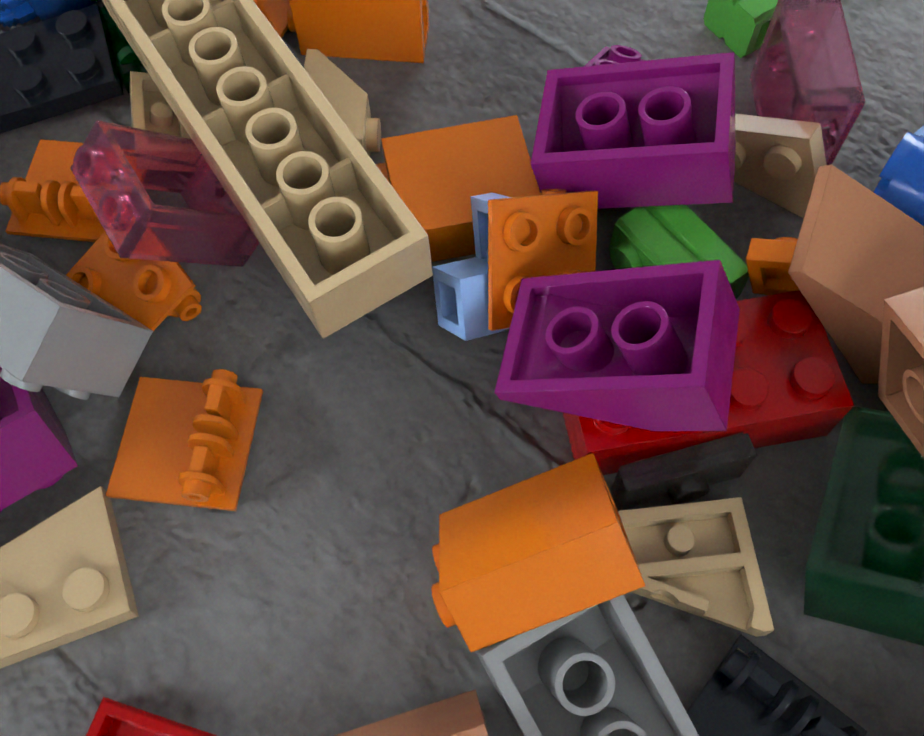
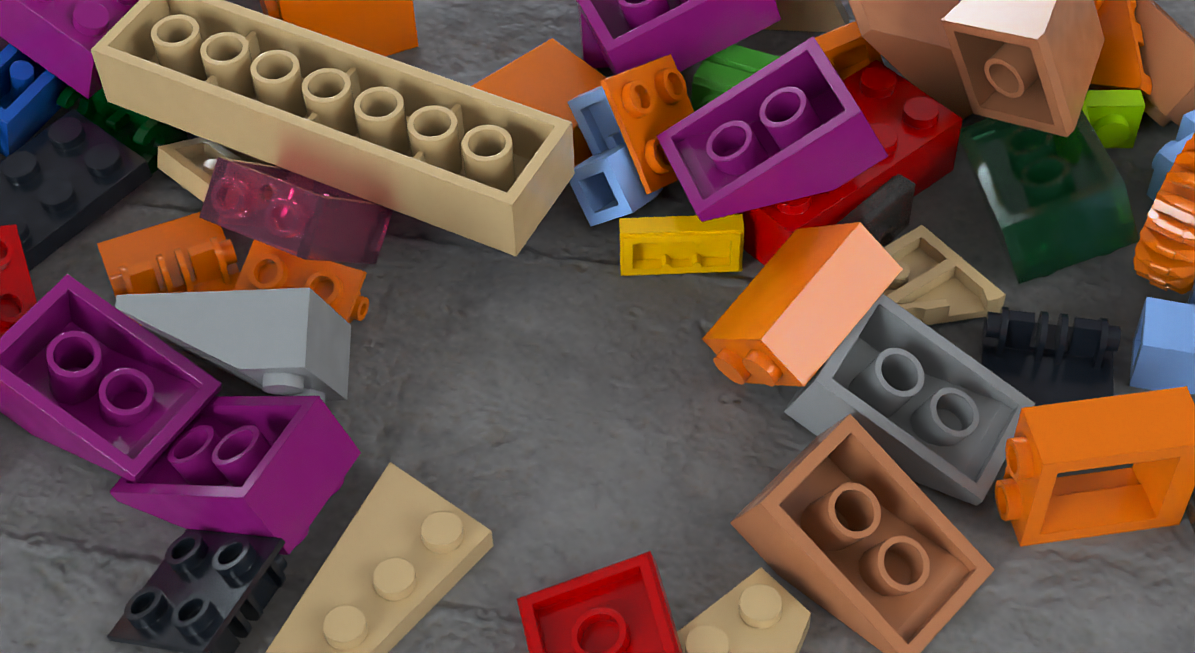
camera: 30 degrees left, 15 degrees down
orange hinge [105,369,263,511] -> none
none -> yellow plate [619,214,744,276]

